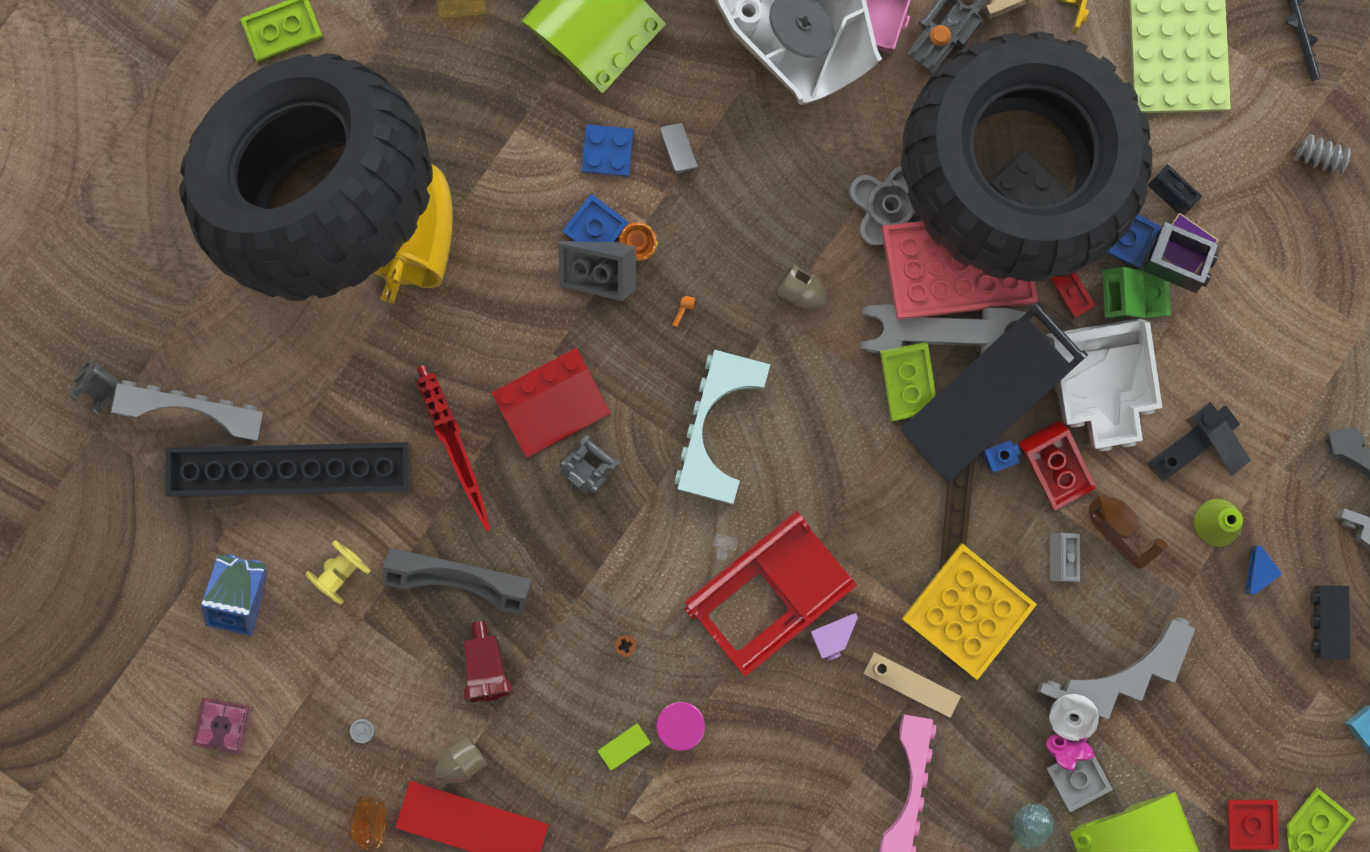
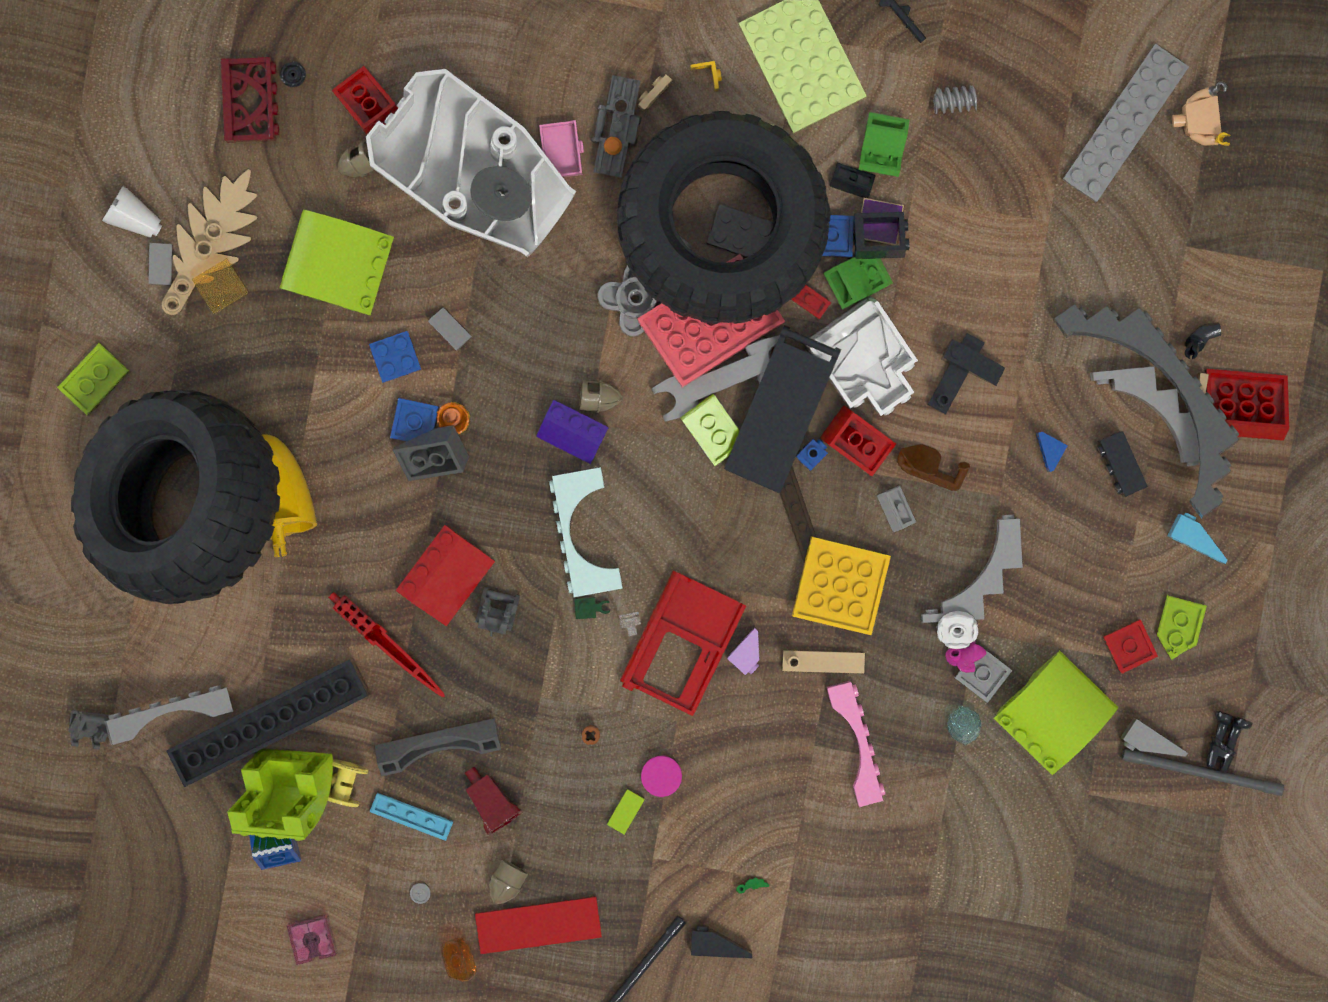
camera: 30 degrees left, 5 degrees up
orange hand [672,296,695,327] -> none
lime cone [1194,499,1243,547] -> none
none -> lime slope [228,749,333,841]
none -> medium azure tile [370,792,453,841]
none -> dark purple slope [536,400,609,464]
none -> dark green plate [575,597,610,619]
none -> bright green piece [859,112,910,177]

